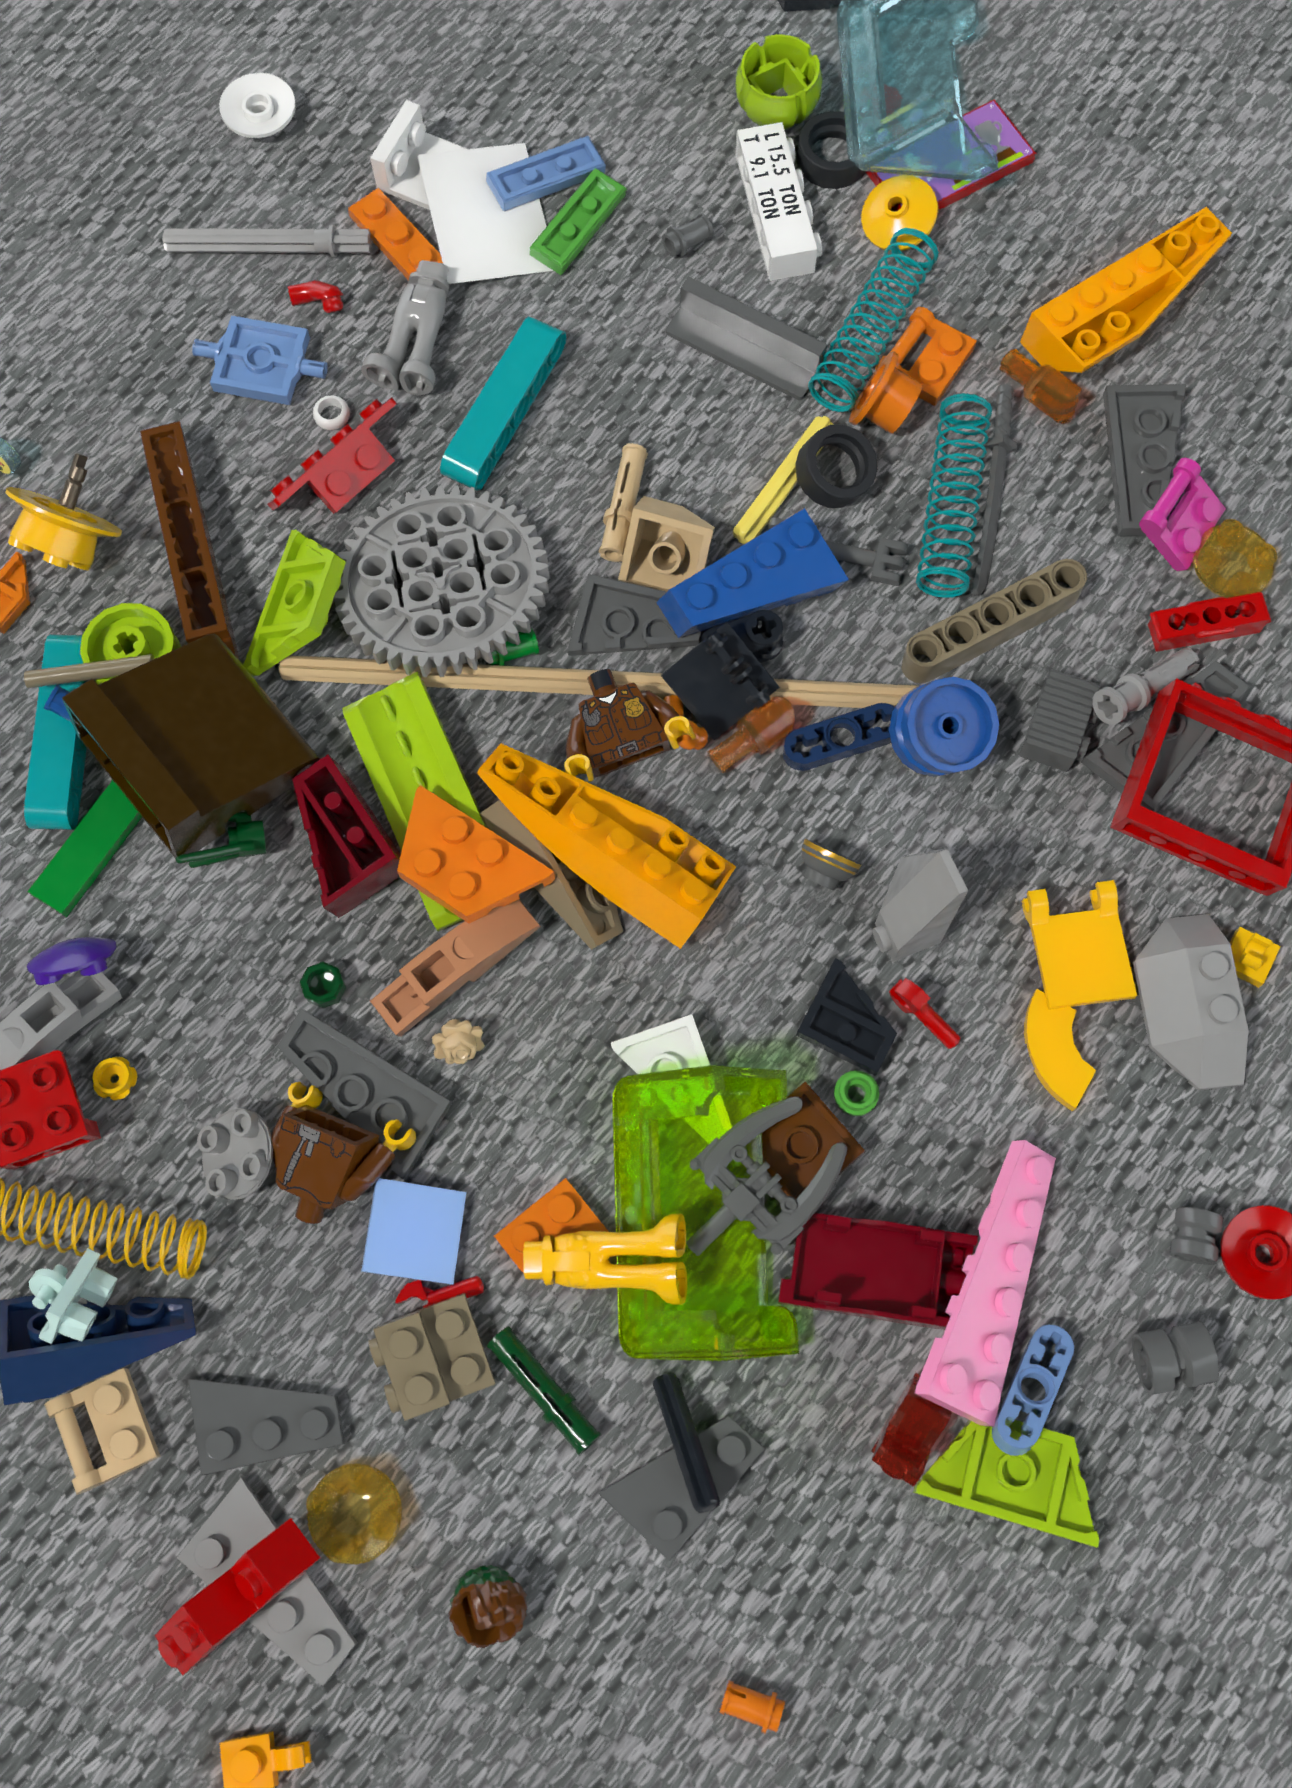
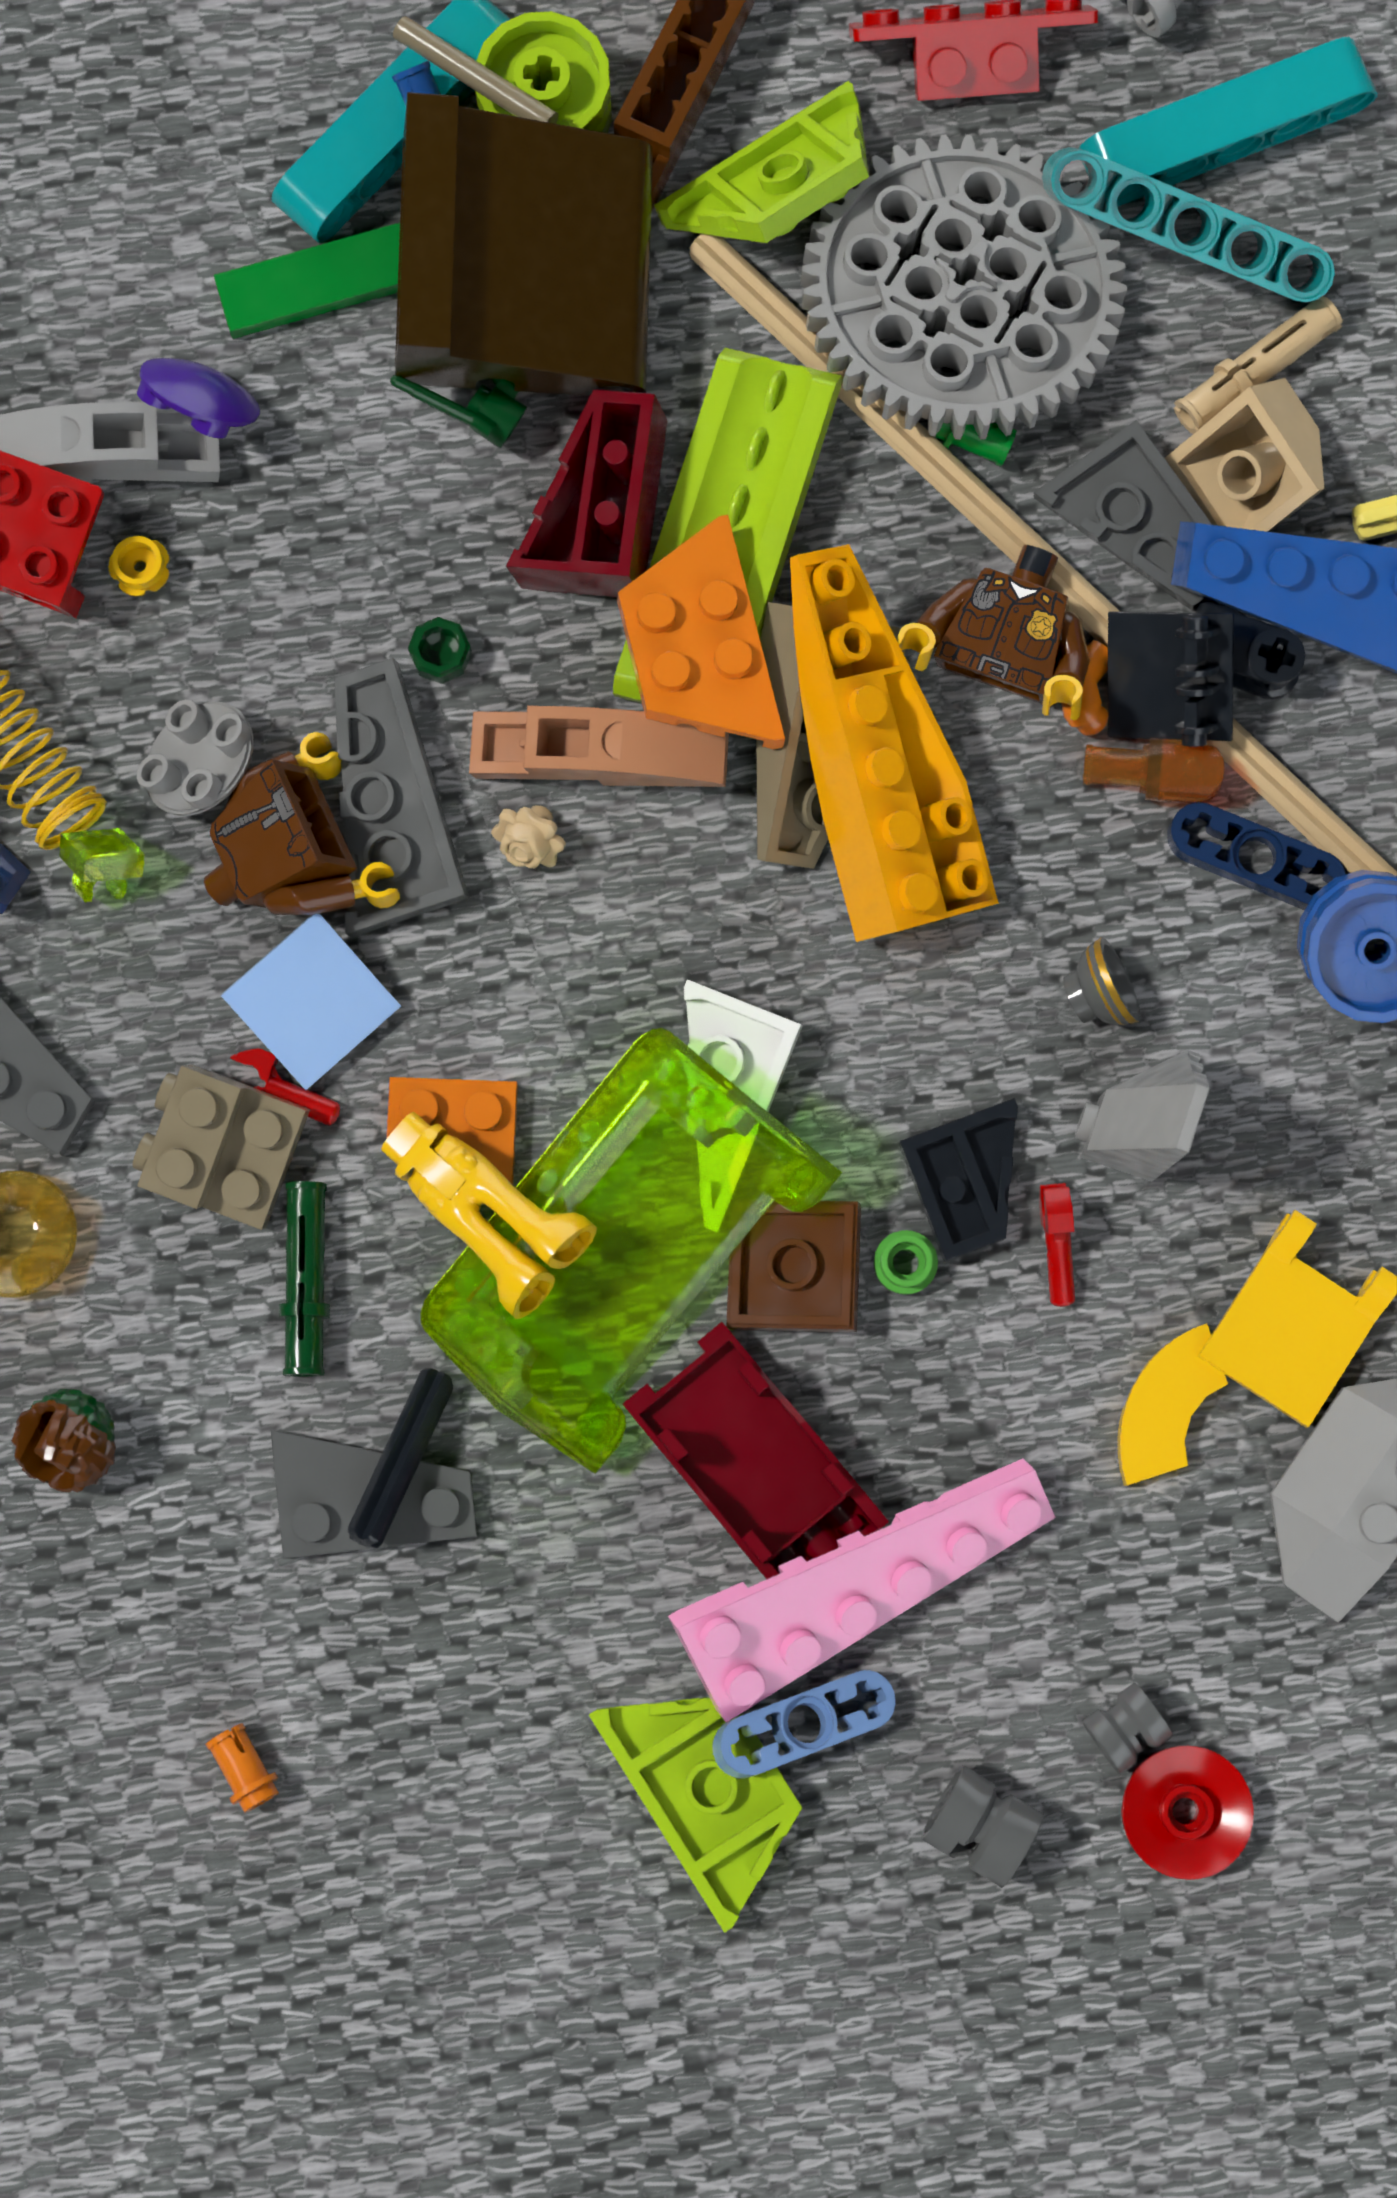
camera: 40 degrees right, 10 degrees up
dark grey bar [686,1096,847,1256] -> none
clear red brick [871,1372,952,1487] -> none
none -> clear neon green tile [59,828,145,903]
none -> teal beam [1042,147,1335,302]

